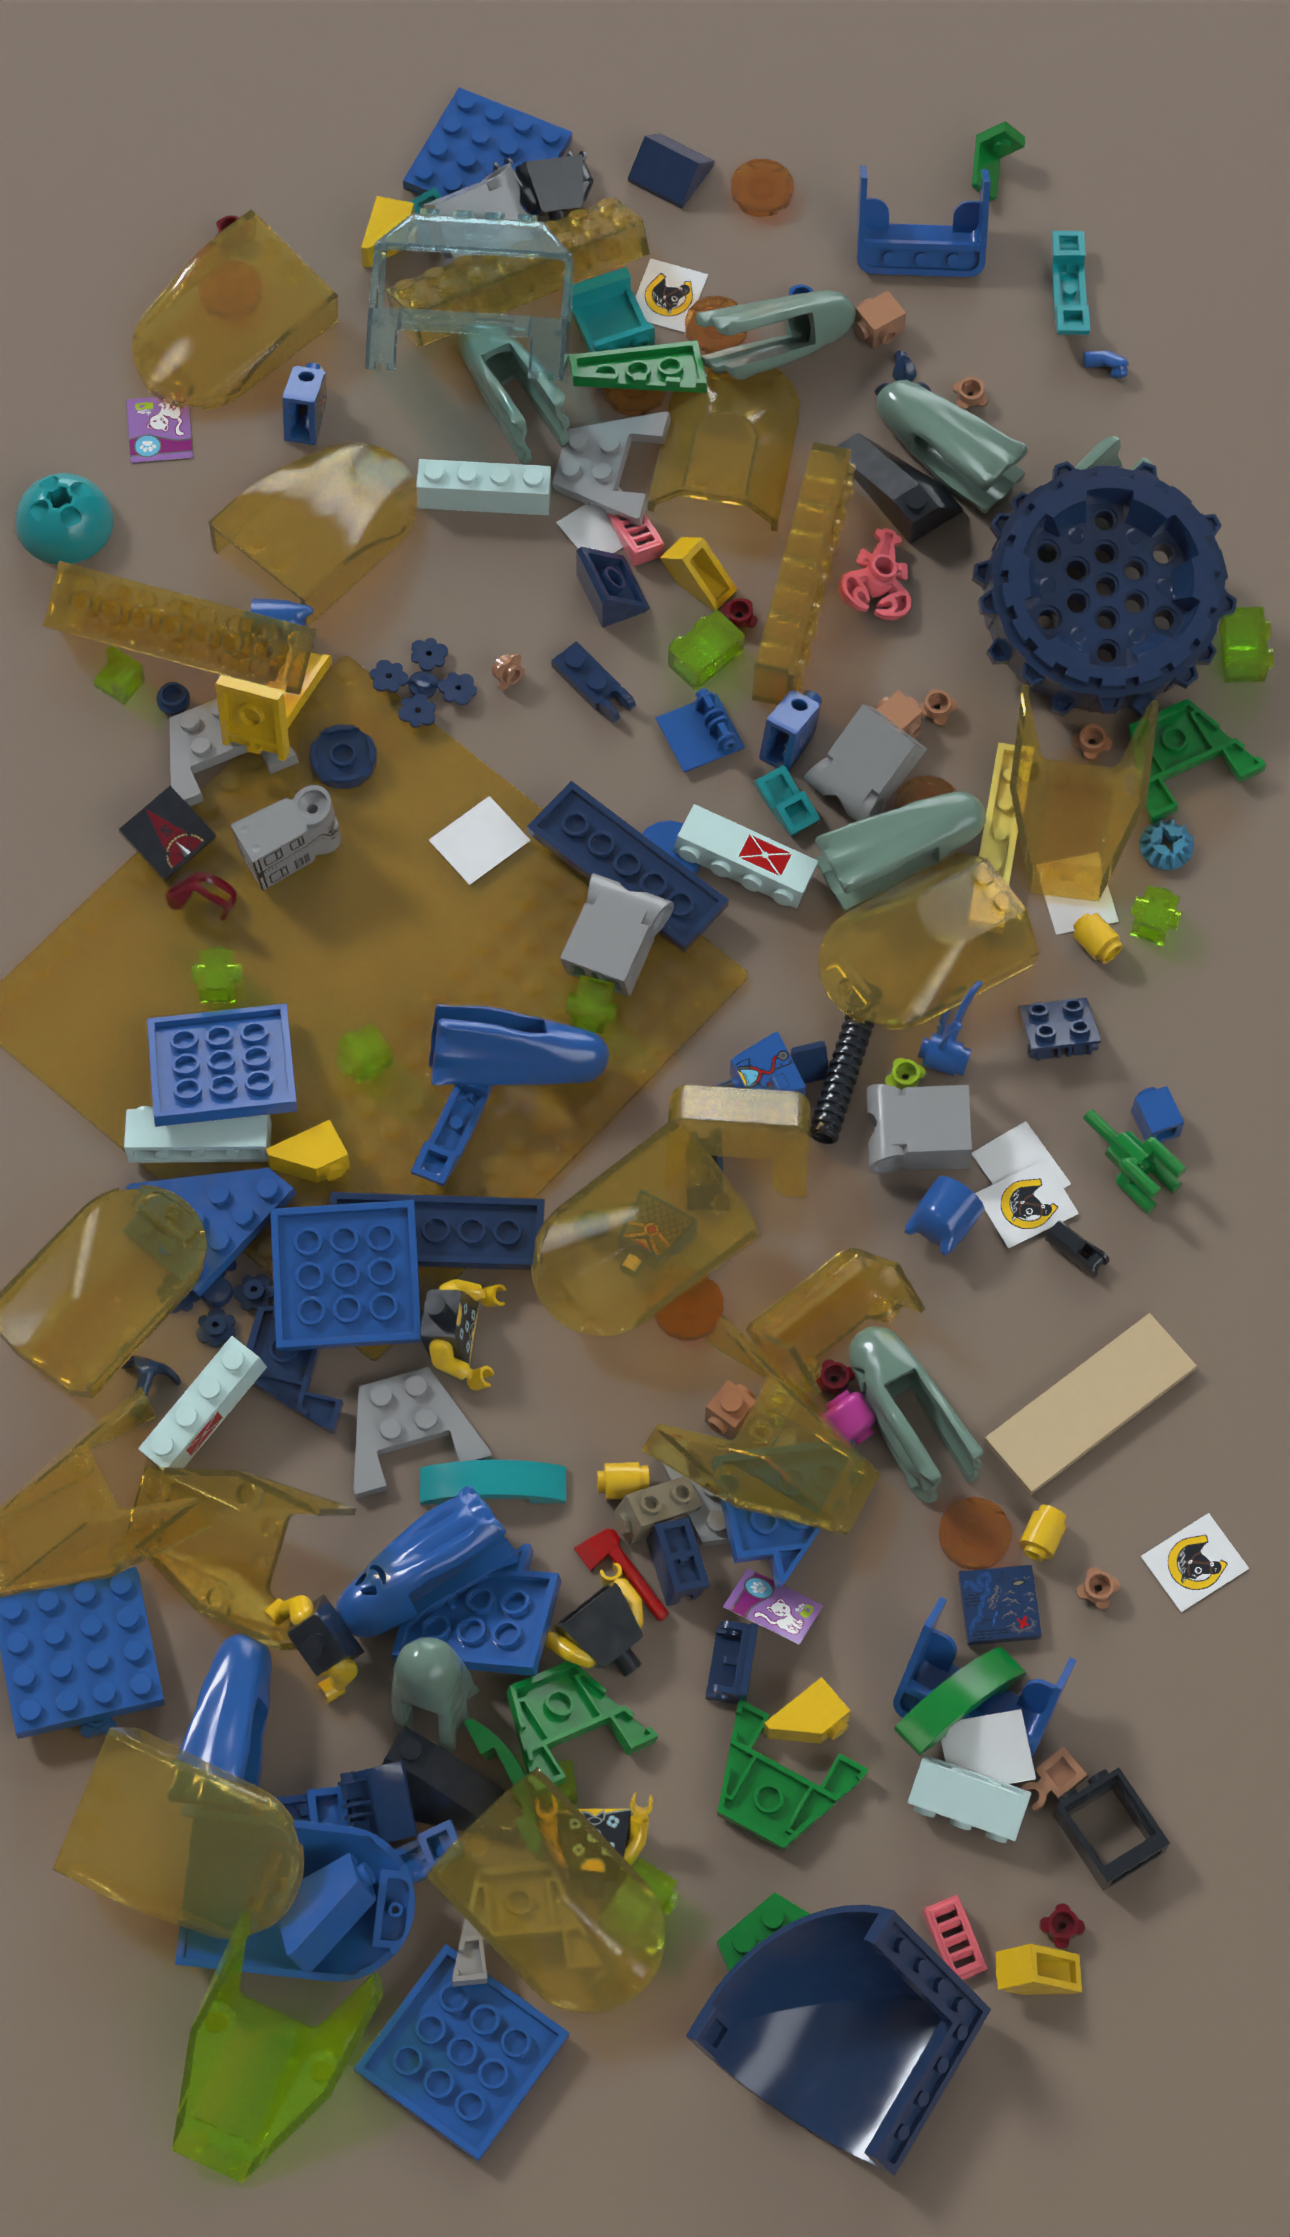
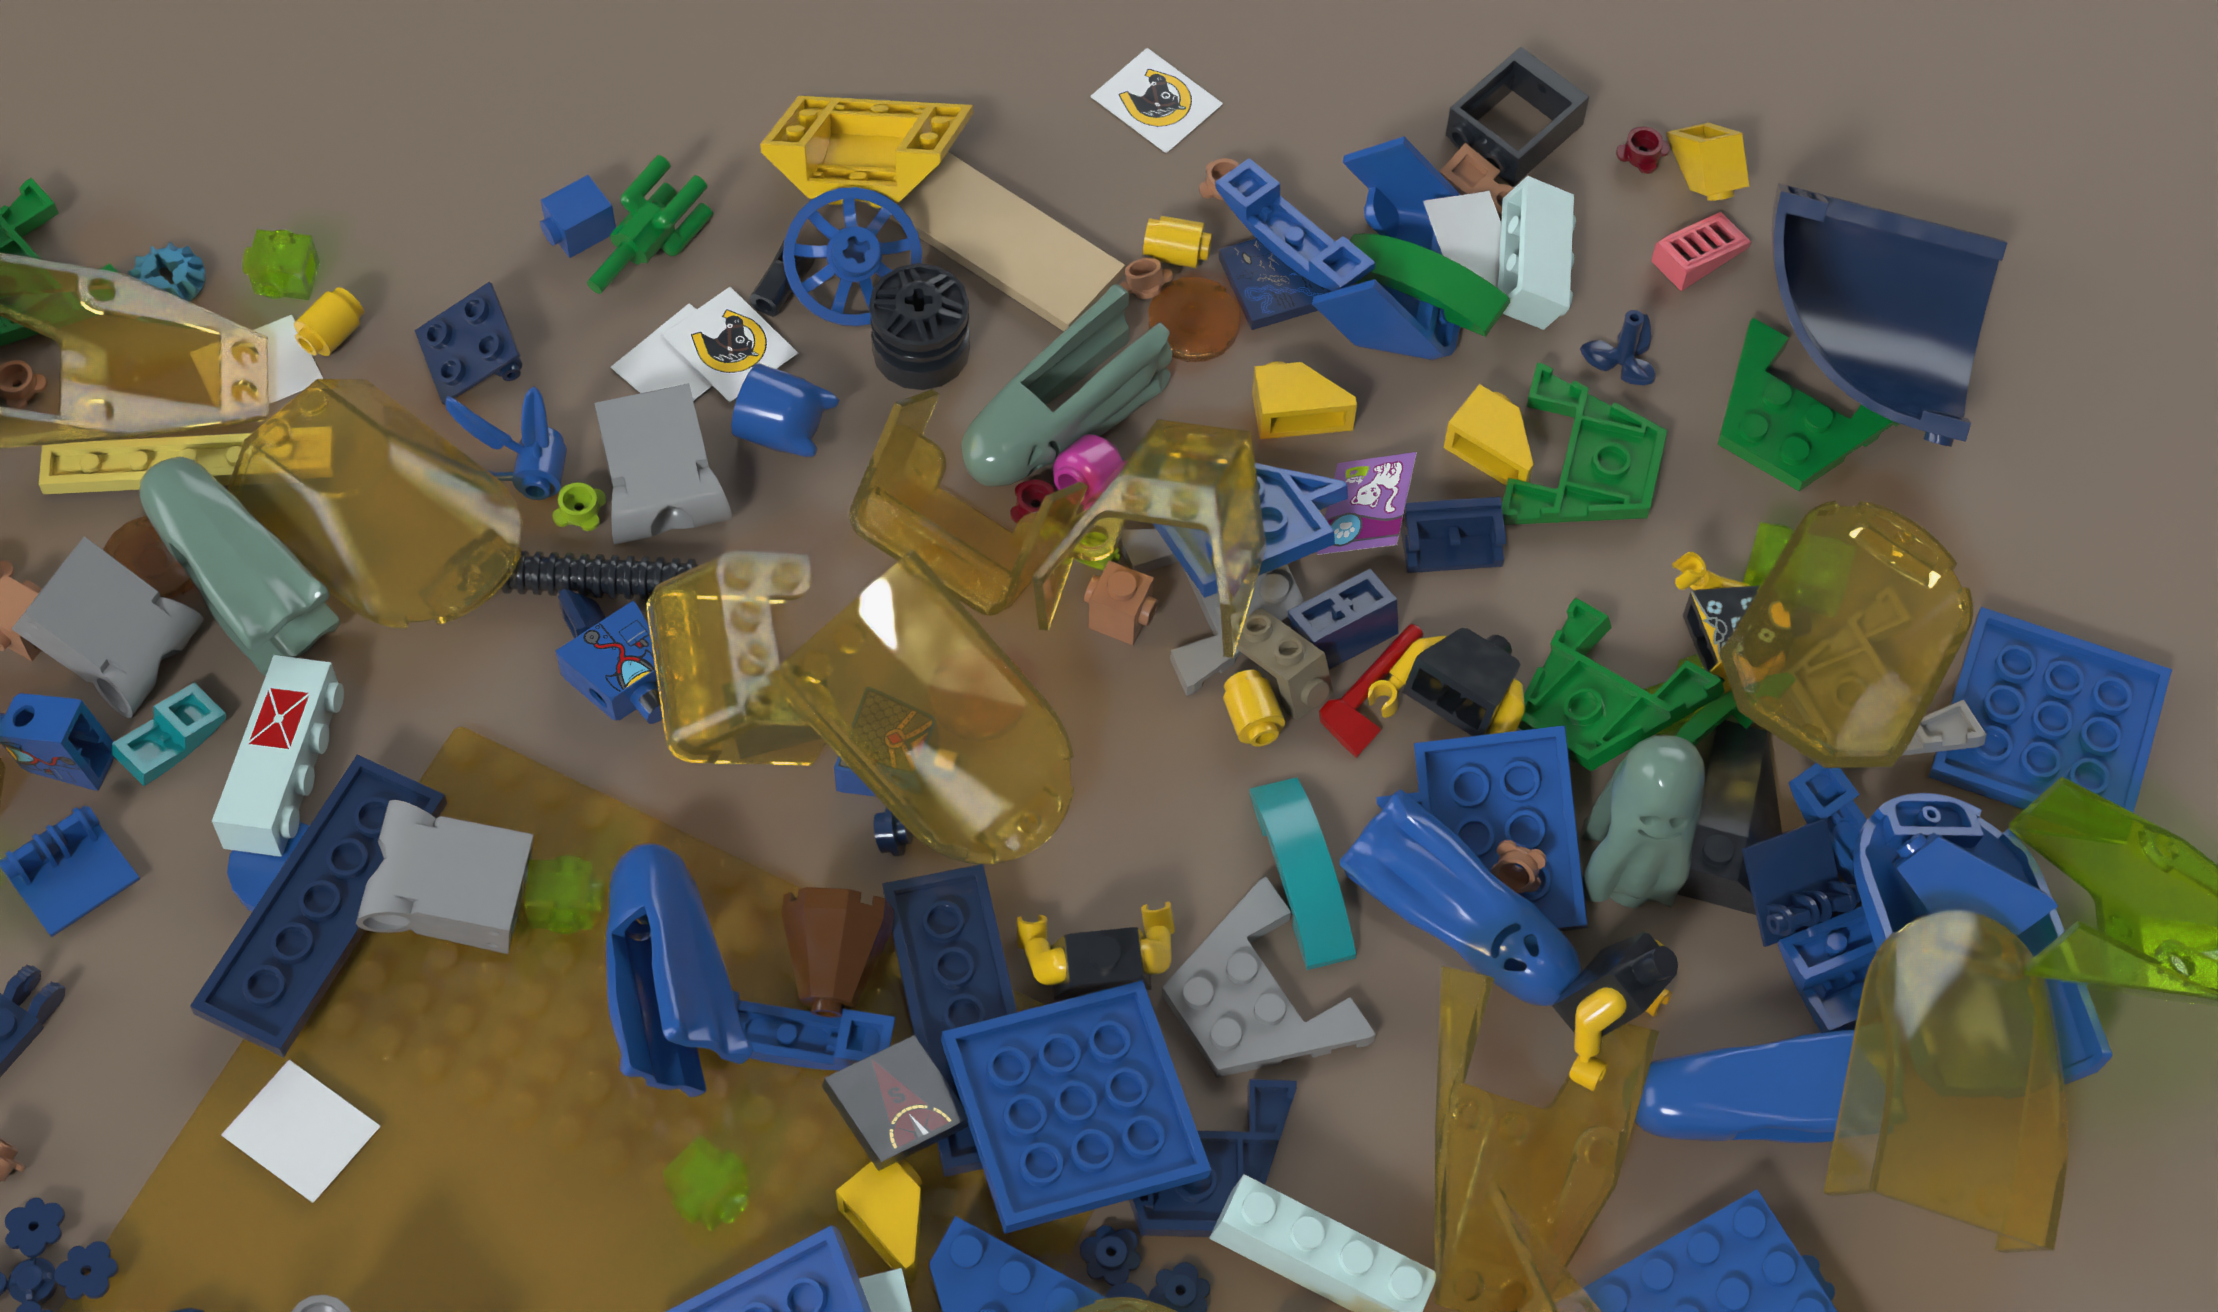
camera: 105 degrees left, 5 degrees down
none -> yellow slope [760,96,973,208]
none -> reddish brown cone [781,887,894,1018]
none -> blue wheel [783,187,922,327]
none -> tile [822,1035,969,1171]
none -> black wheel [869,263,970,390]
none -> nougat plate [1120,258,1173,299]
none -> blue slope [1215,158,1375,291]
none -> yellow slope [1252,361,1357,439]
none -> nougat plate [1491,840,1547,893]
none -> dark blue plant [1580,310,1656,385]

